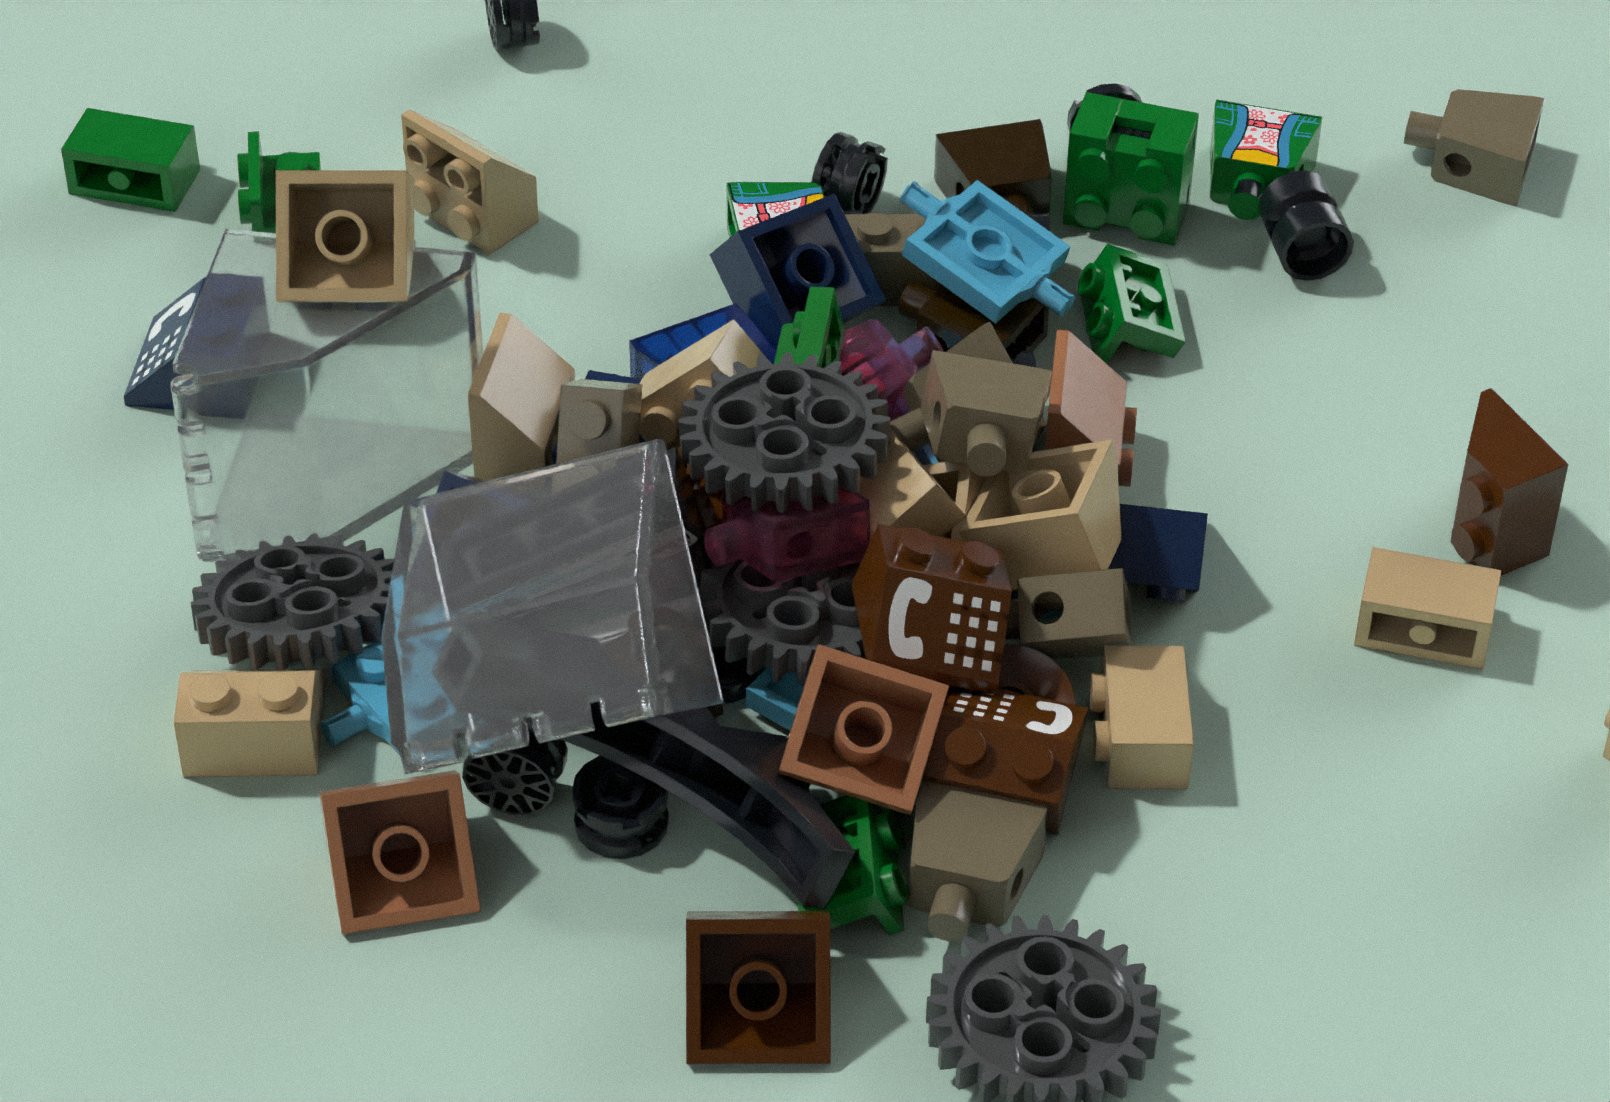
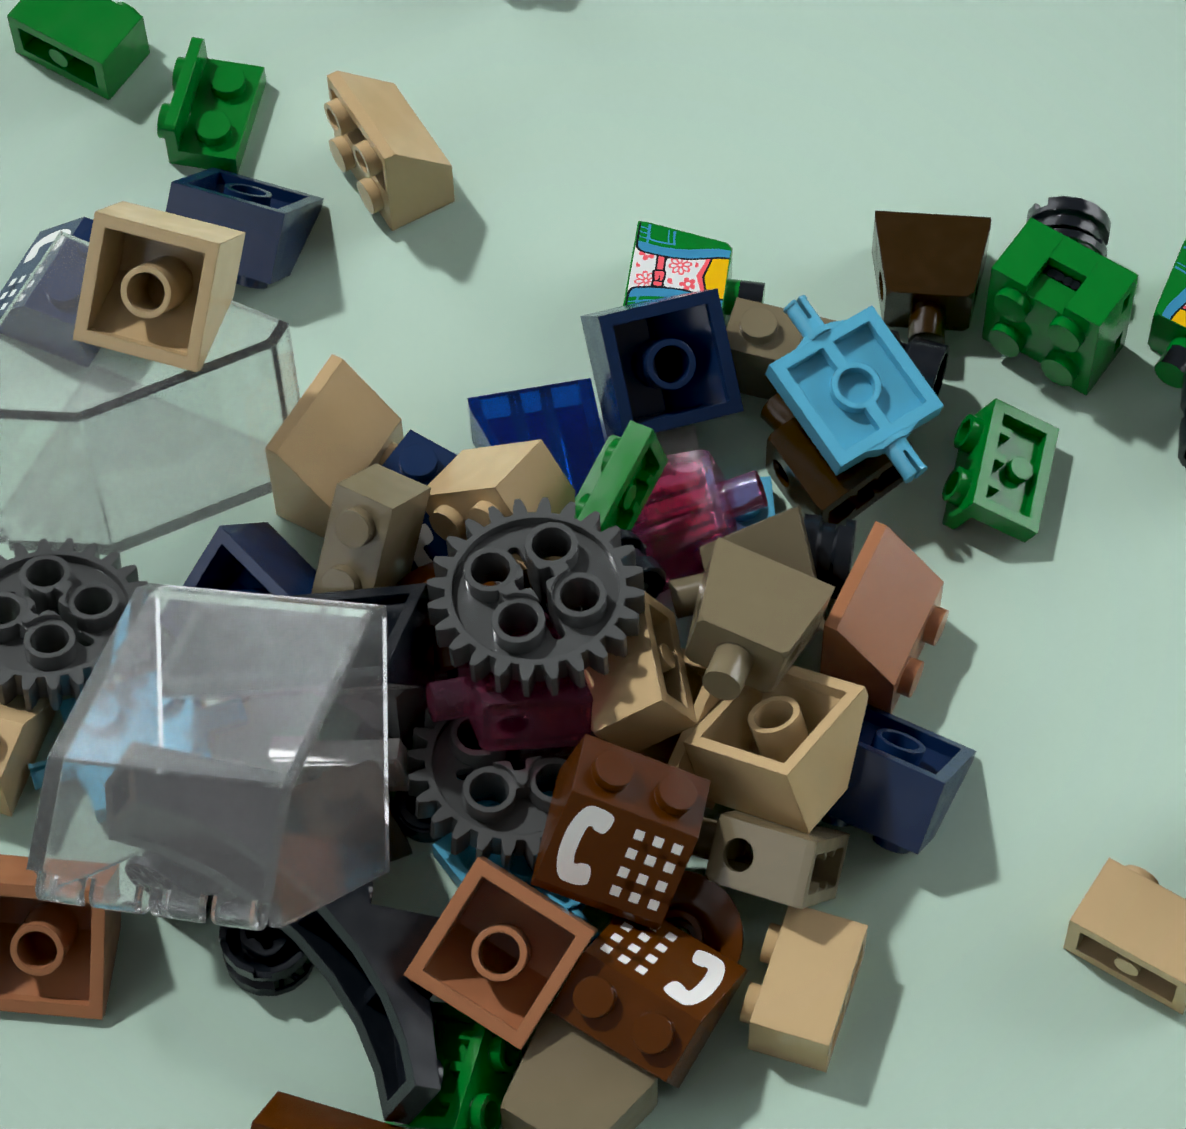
camera: 20 degrees right, 15 degrees up
black wheel [811,132,888,214] -> none

